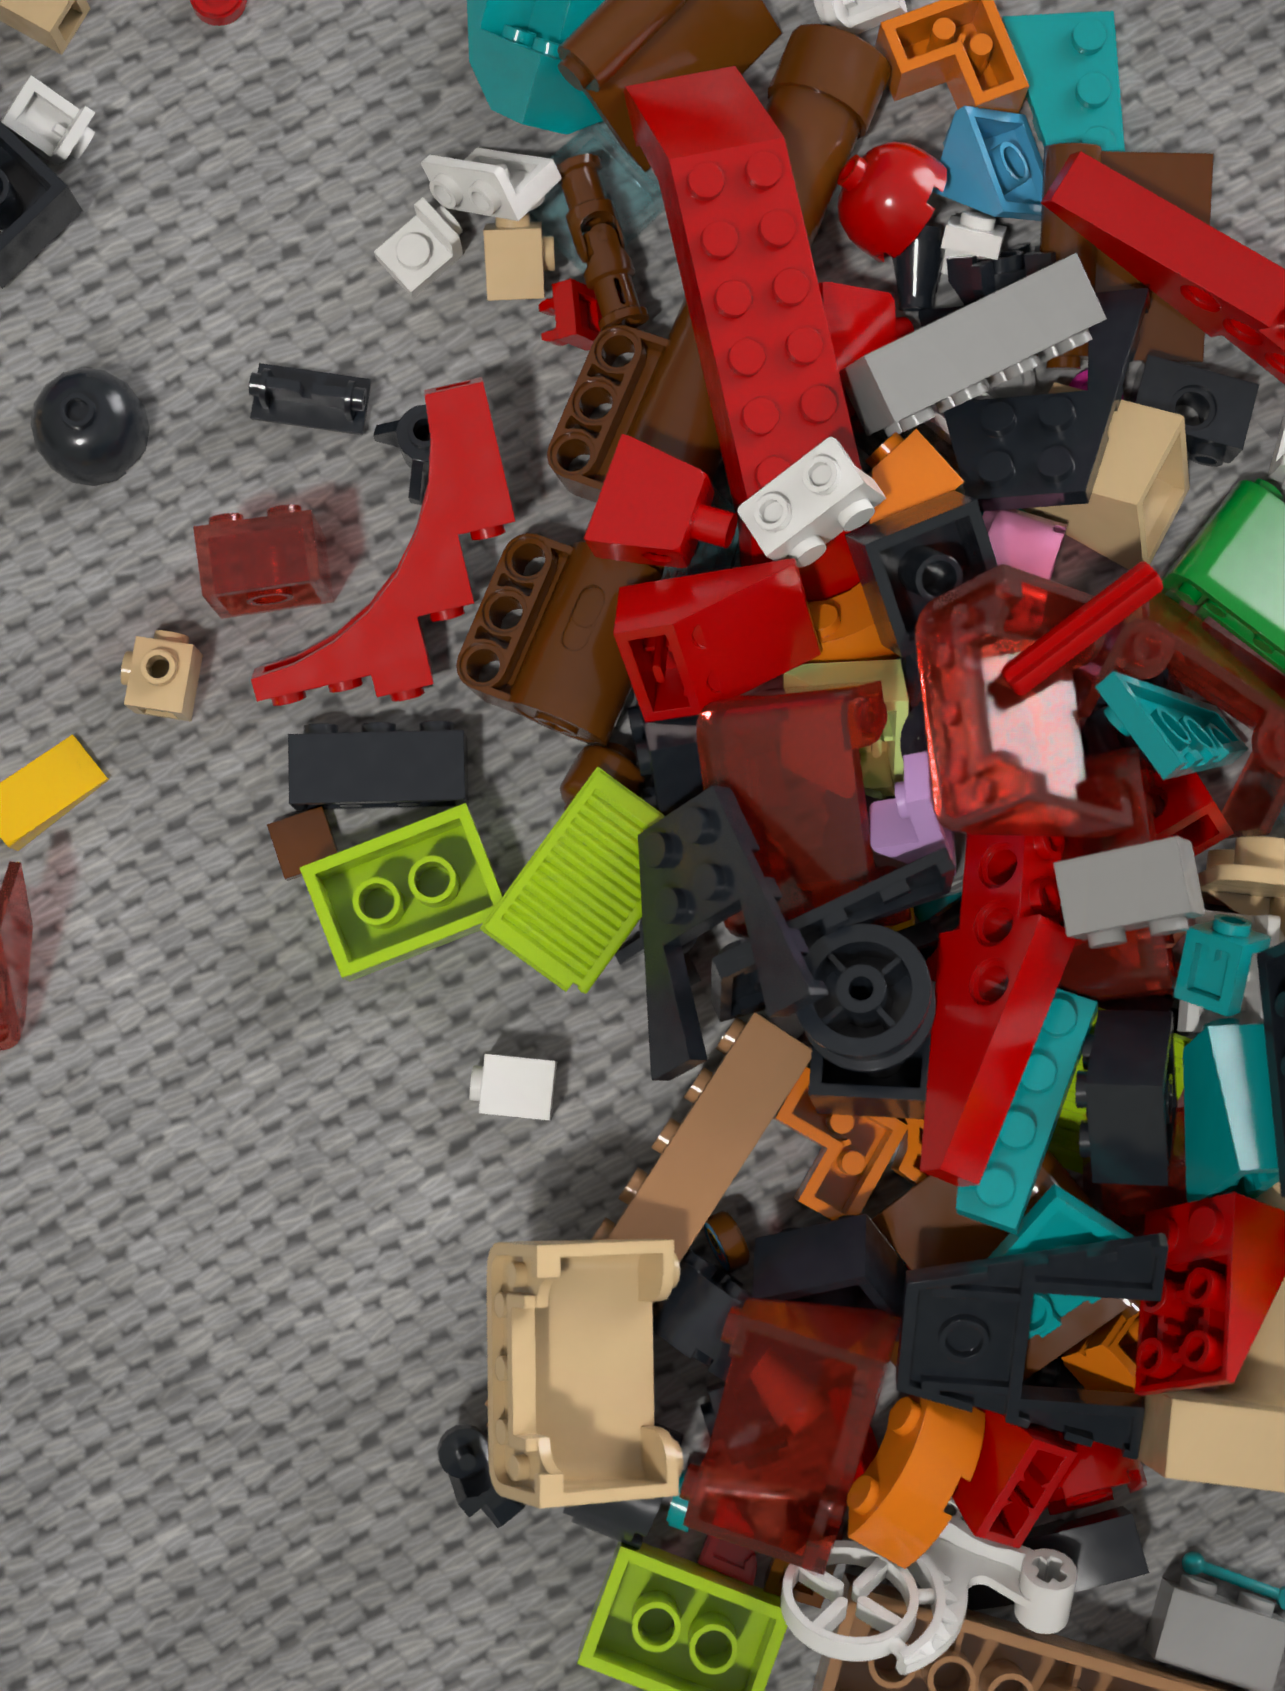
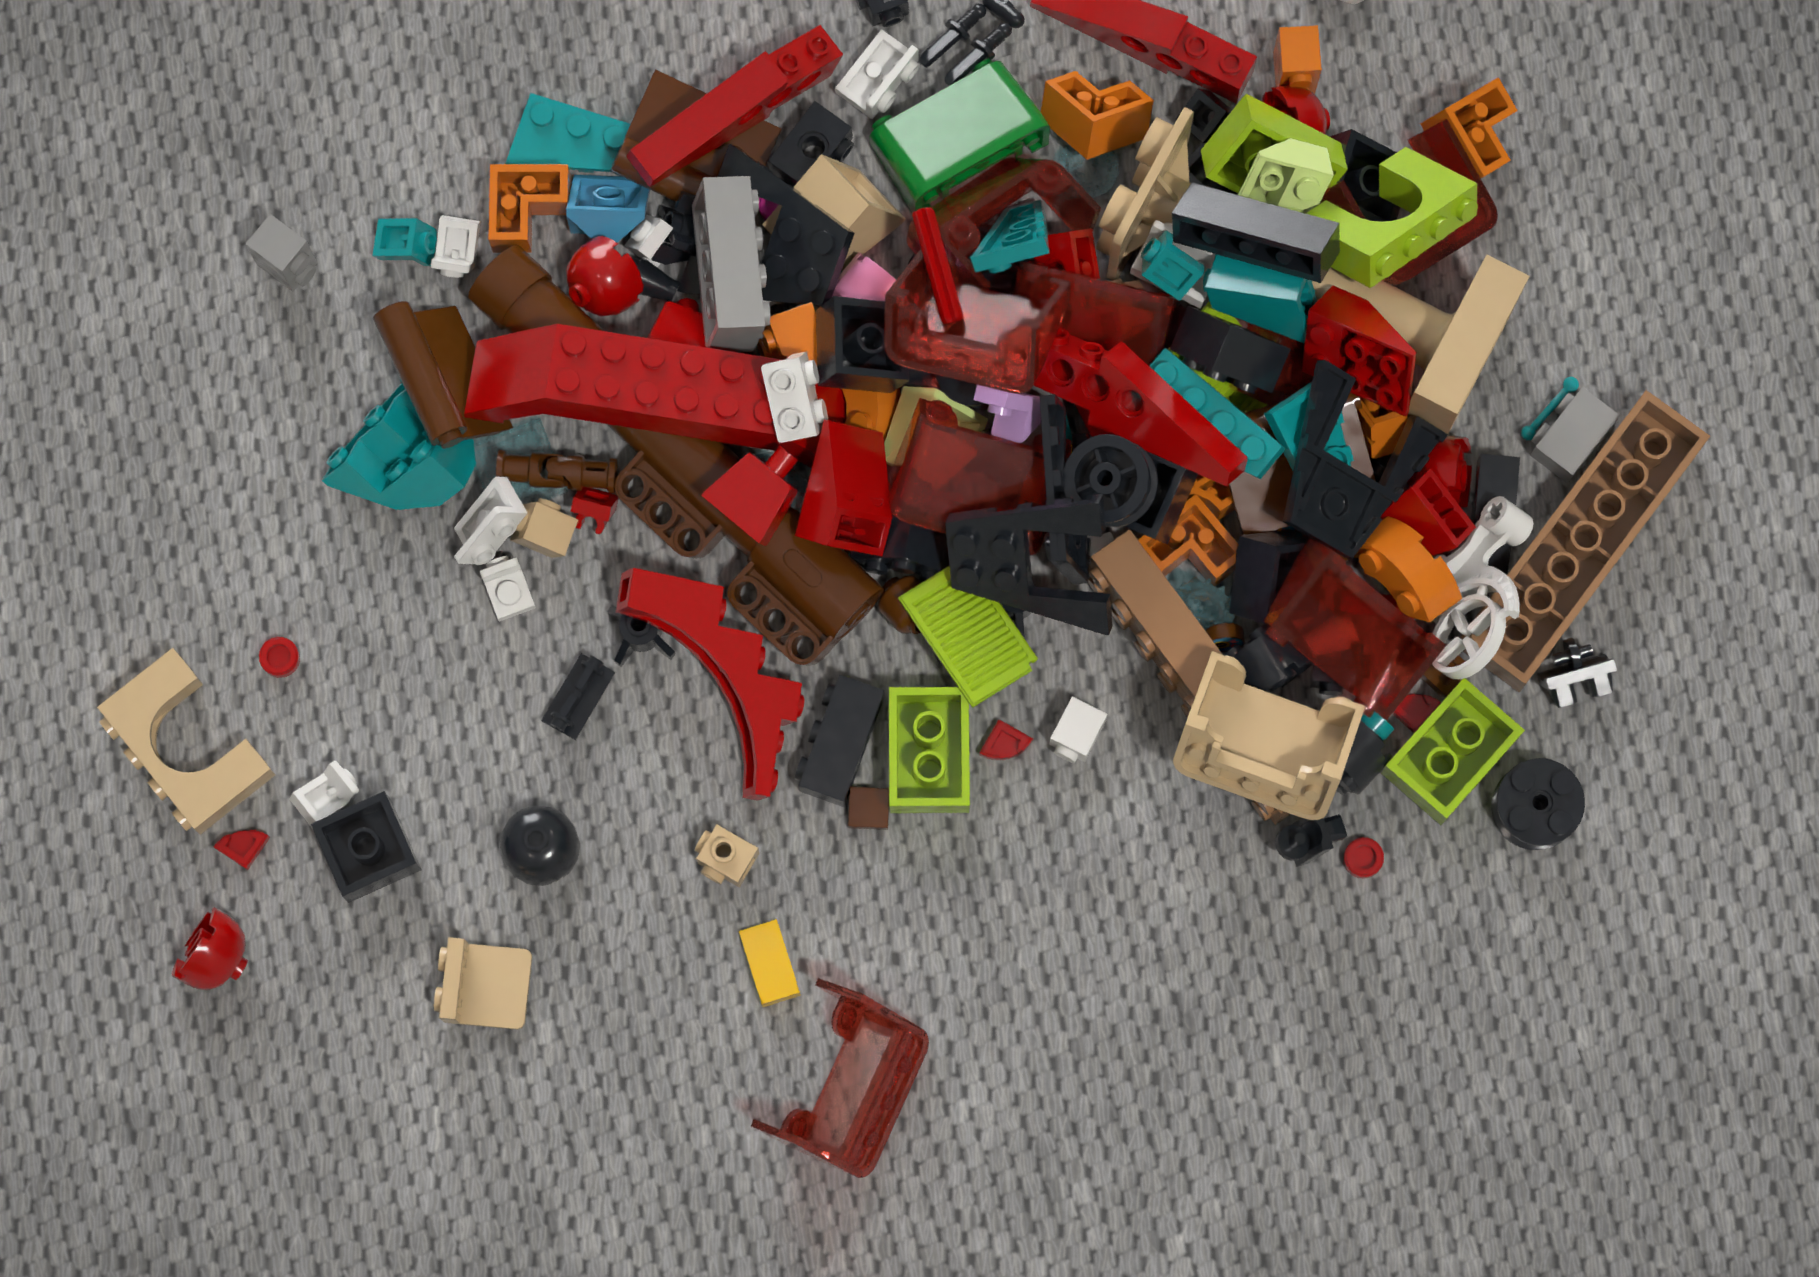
camera: 65 degrees left, 5 degrees down
clear red brick [193,504,334,619] -> none
light grey brick [1054,836,1206,948] -> none
none -> red tile [979,720,1033,760]
none -> clear light blue gear [1177,577,1235,630]
none -> red tile [1343,837,1384,879]

